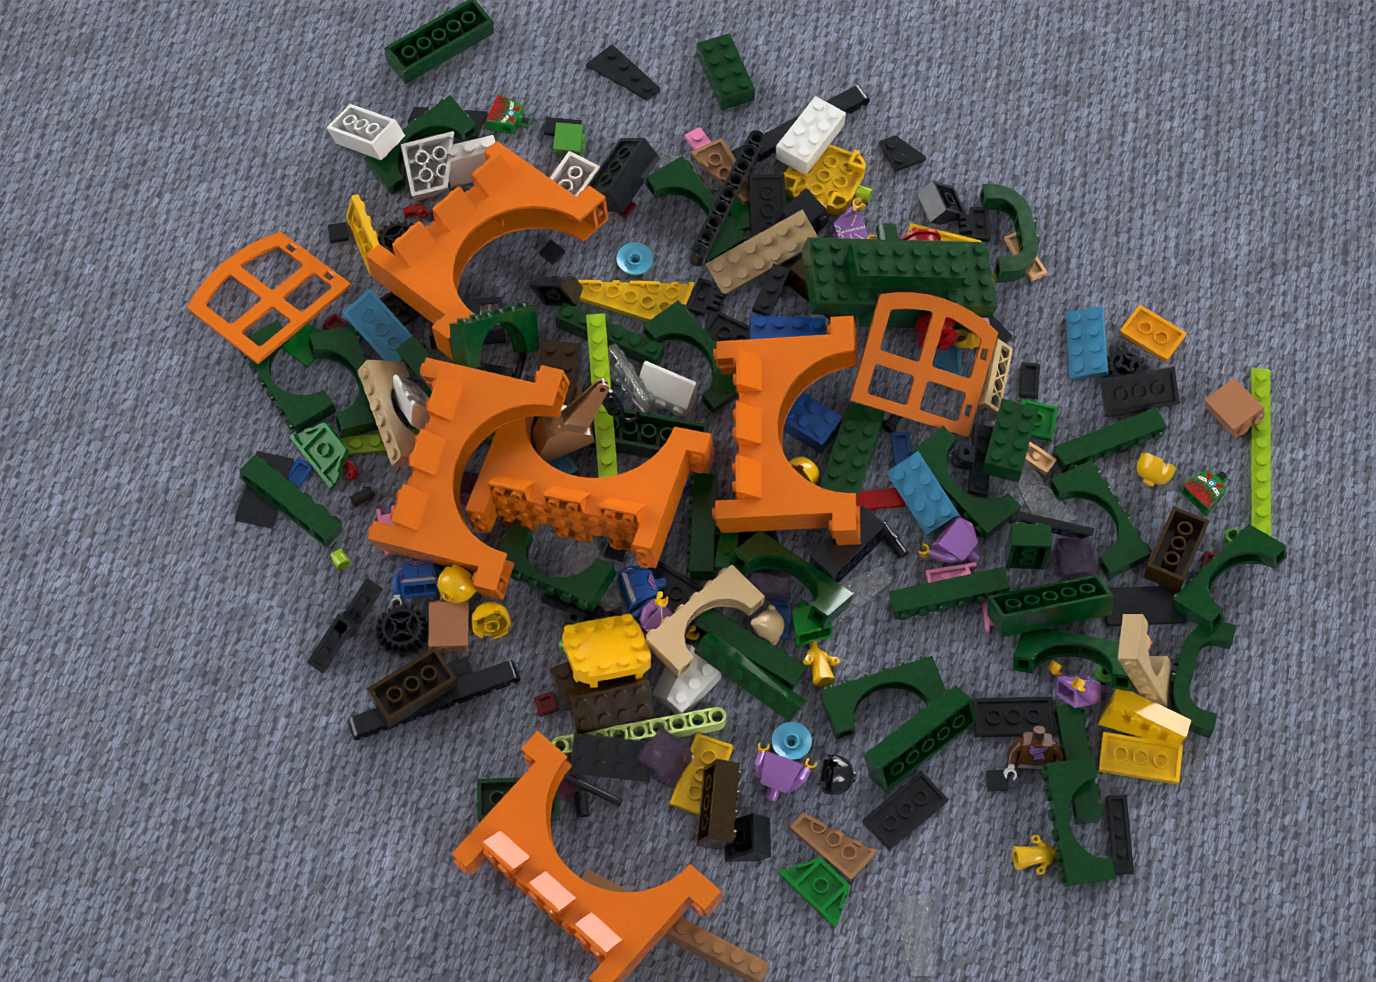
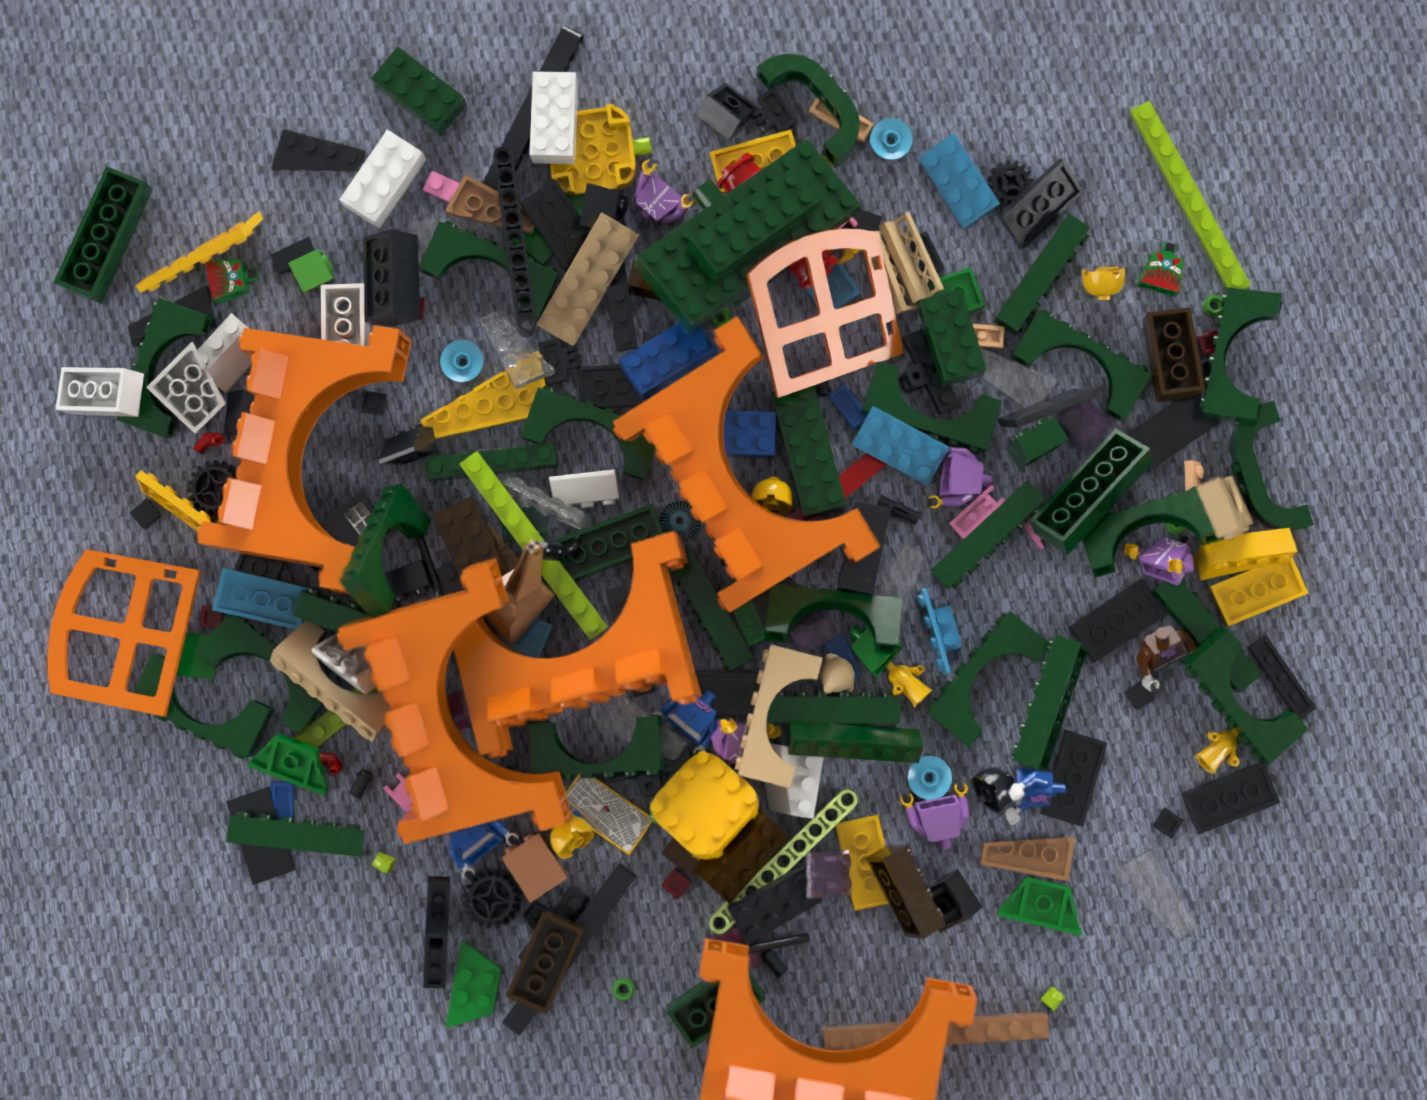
camera: 25 degrees left, 20 degrees up
yellow cylinder [437,565,477,604] -> none
black wing [879,135,926,172] -> none
light orange plate [1119,304,1187,363] -> none
nougat brick [1205,378,1264,438] -> none
none -> yellow wing [136,212,263,293]
none -> white brick [339,130,427,229]
none -> green wing [446,941,502,1027]
none -> clear wing [479,311,555,389]
none -> tile [566,774,653,855]
none -> bright green plate [612,978,635,1001]
none -> dish [659,500,702,543]
none -> medium azure dish [870,118,913,160]
none -> tan fence [879,212,944,303]
none -> dark azure bracket [916,588,962,675]
none -> blue torso [1006,767,1065,825]
none -> lime hose [1040,987,1065,1011]
none -> black tile [1152,808,1184,839]
none -> black tile [1181,761,1280,834]

